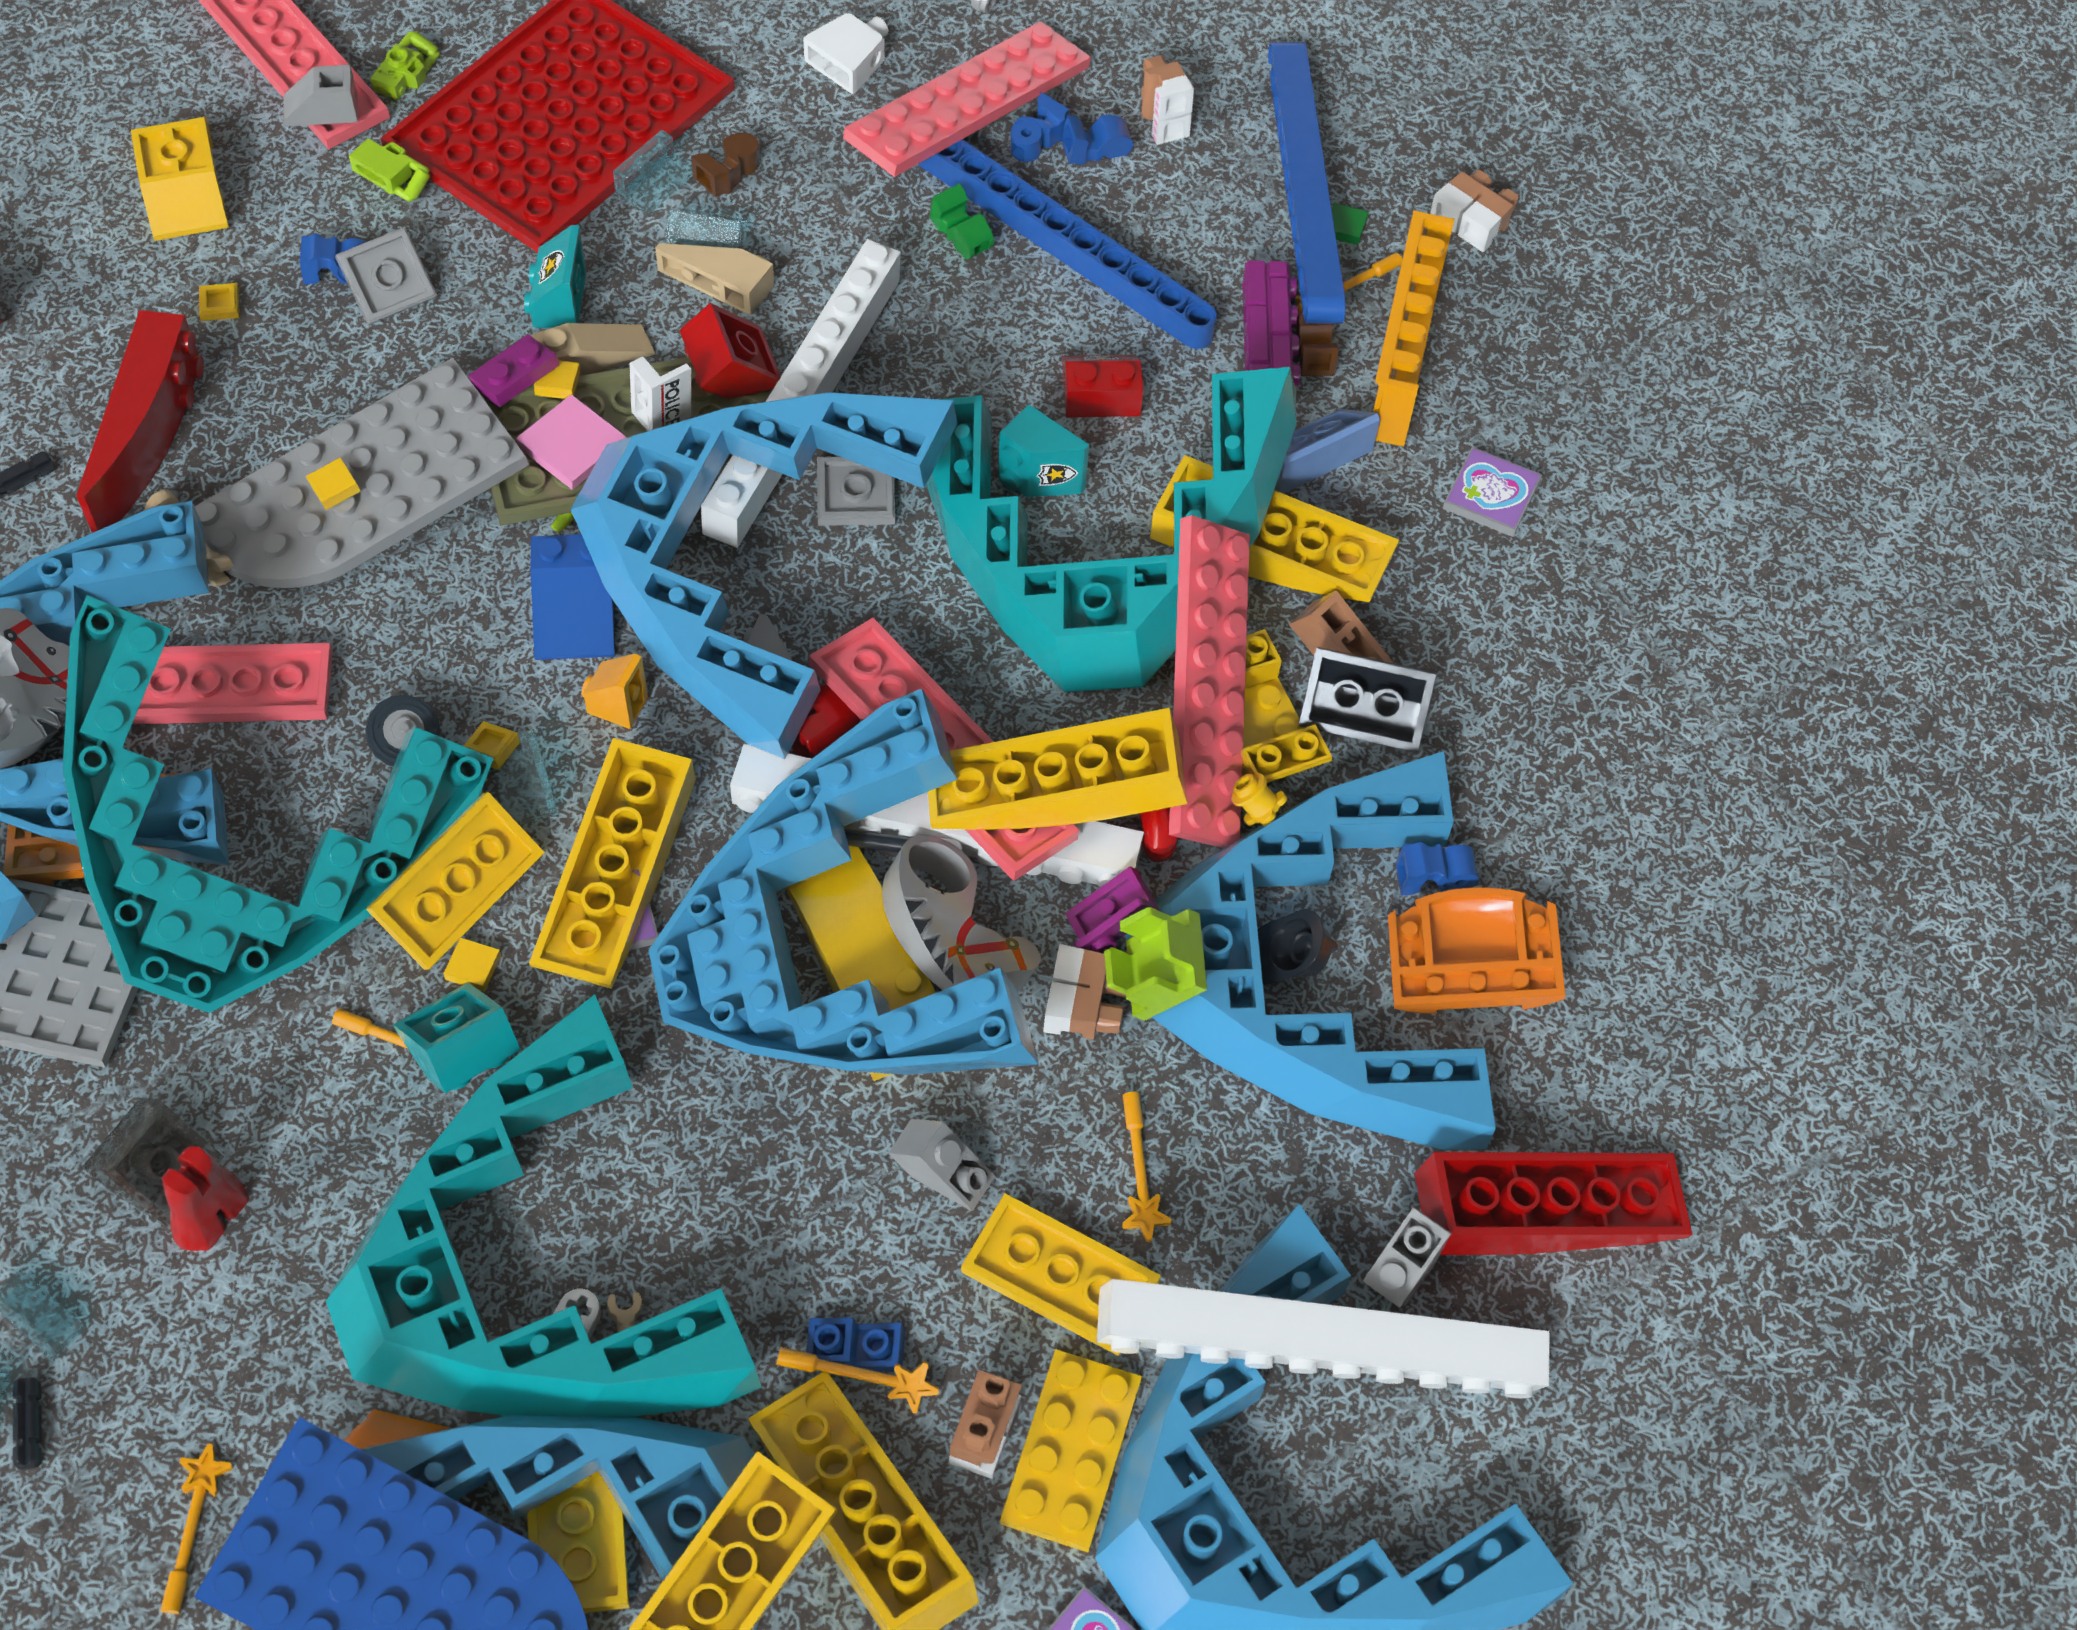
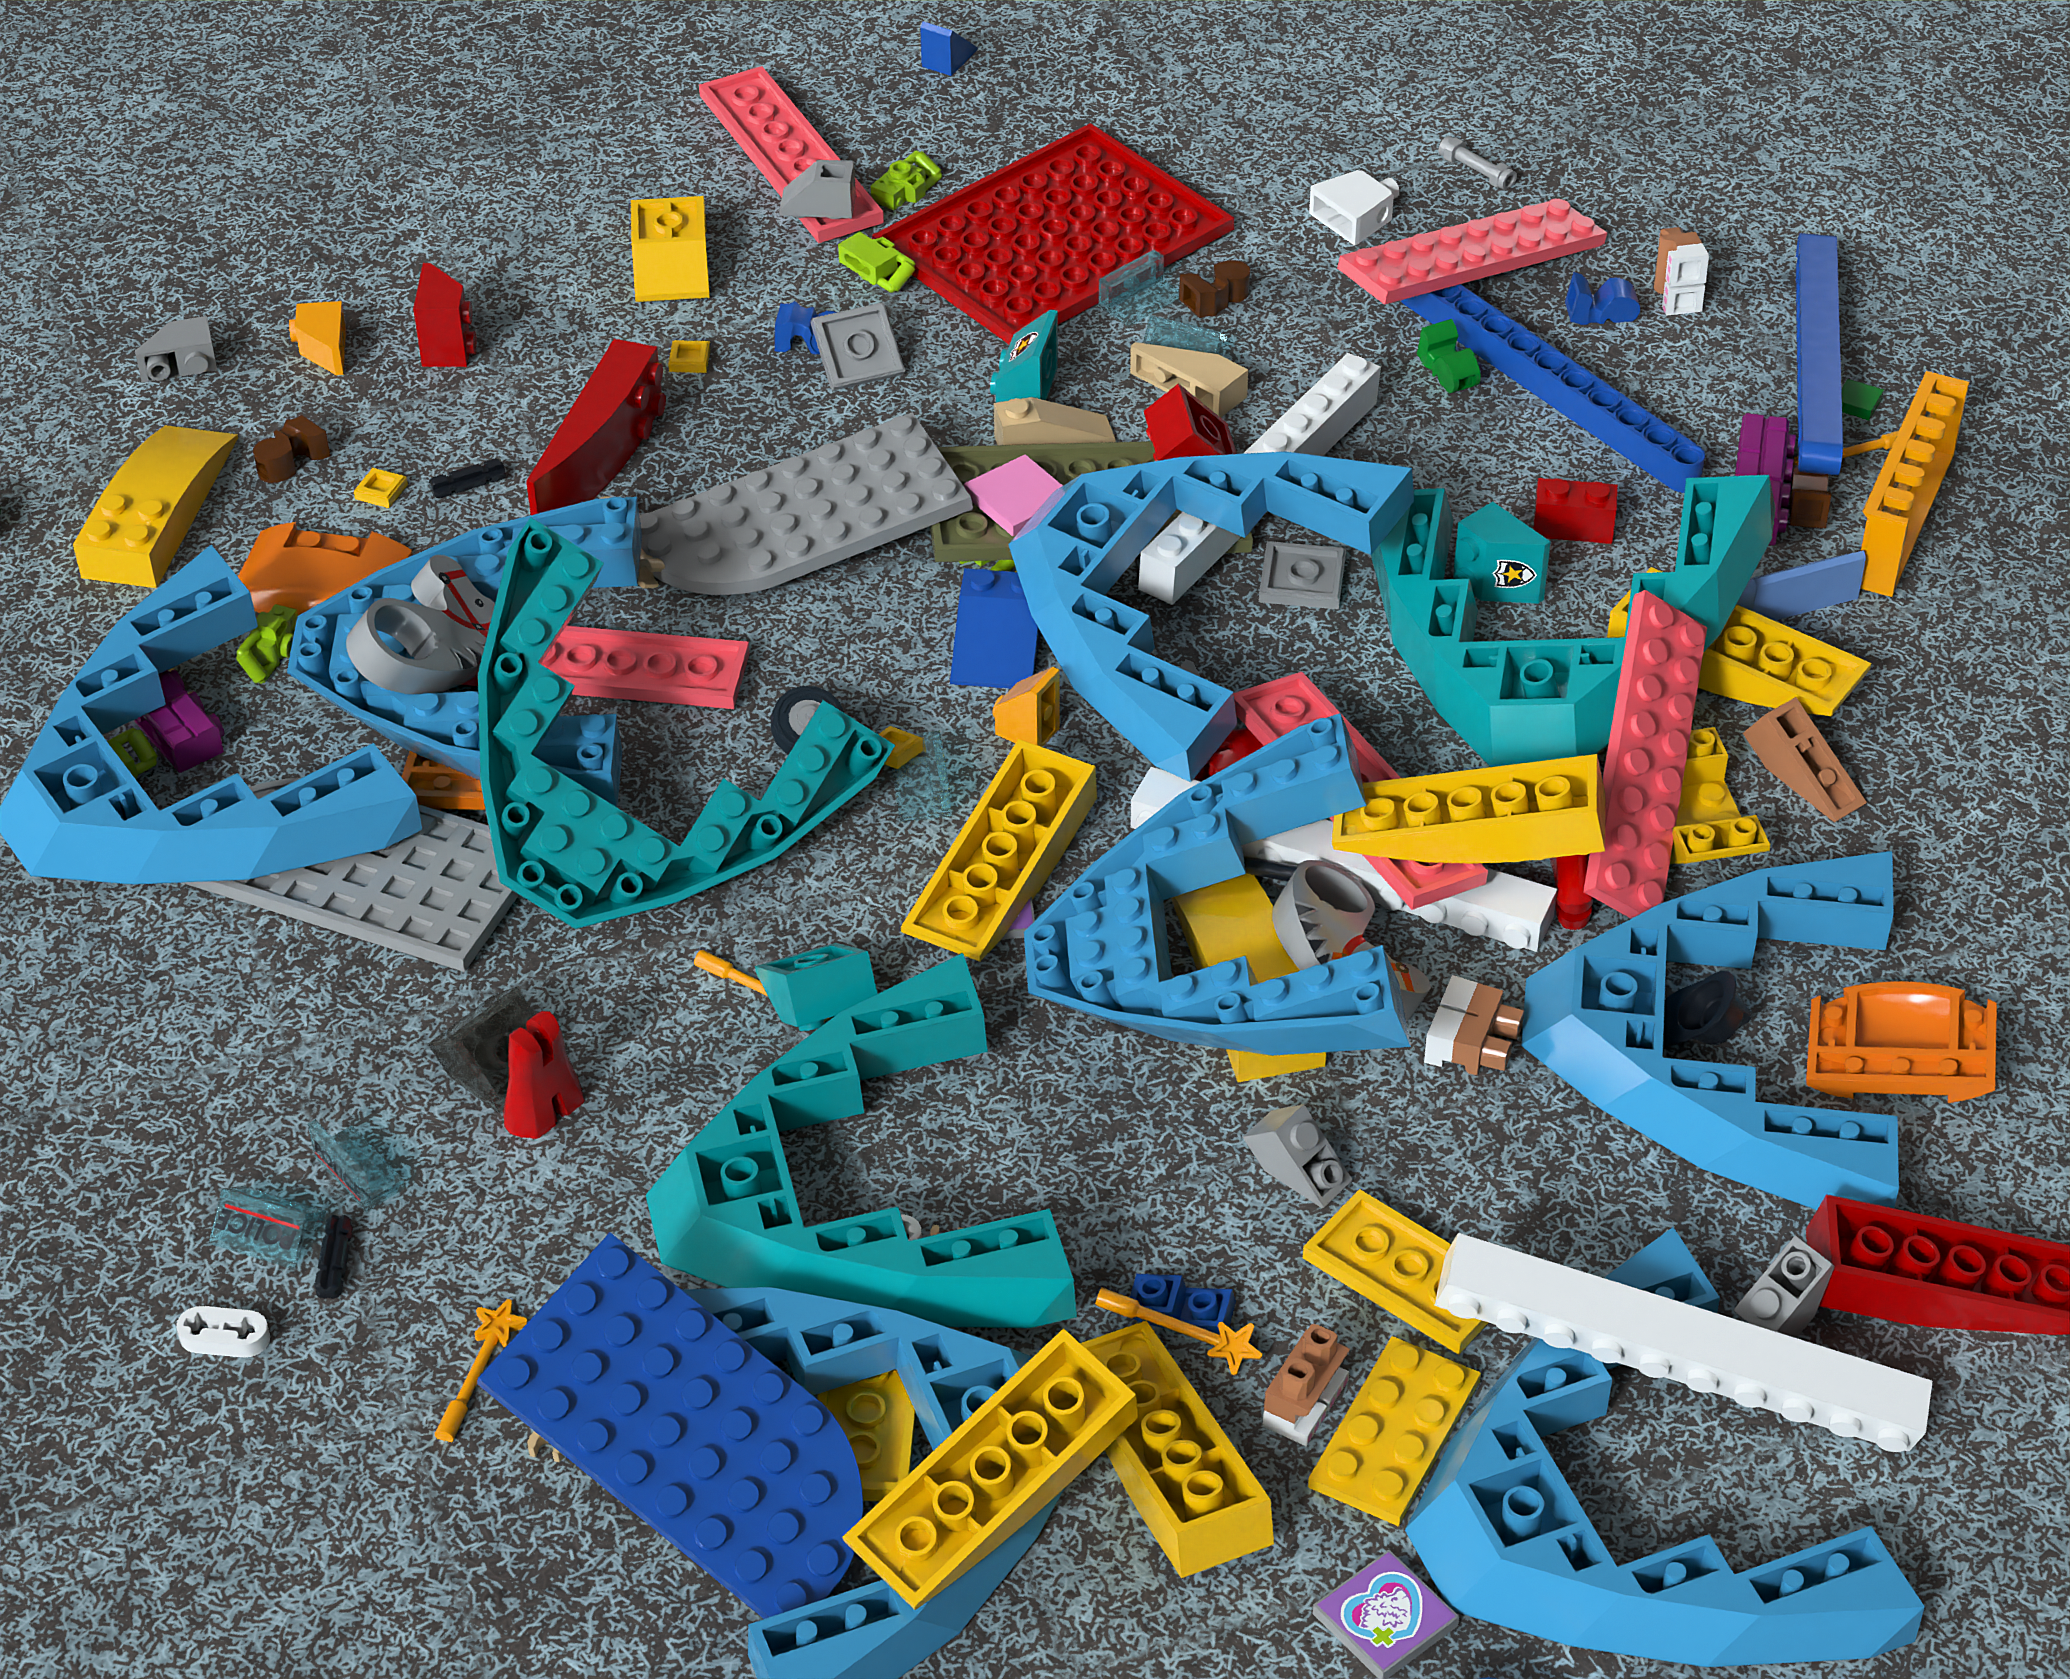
camera: 15 degrees right, 15 degrees down
yellow tile [305,458,361,510] -> none
yellow plate [366,792,545,970] -> none
yellow tile [443,938,501,992] -> none
magenta bracket [468,334,559,407] -> none
yellow tile [534,361,580,399] -> none
white panel [630,356,691,431] -> none
blue leg [1011,92,1069,162] -> none
magenta bracket [1065,867,1160,954] -> none
lime panel [1104,907,1207,1021] -> none
light orange piece [1122,1091,1172,1242] -> none
yellow brick [1231,773,1287,826] -> none
slope [1299,647,1436,752] -> none
blue leg [1395,842,1479,895] -> none
hips [1430,170,1519,252] -> none
tile [1443,447,1542,537] -> none

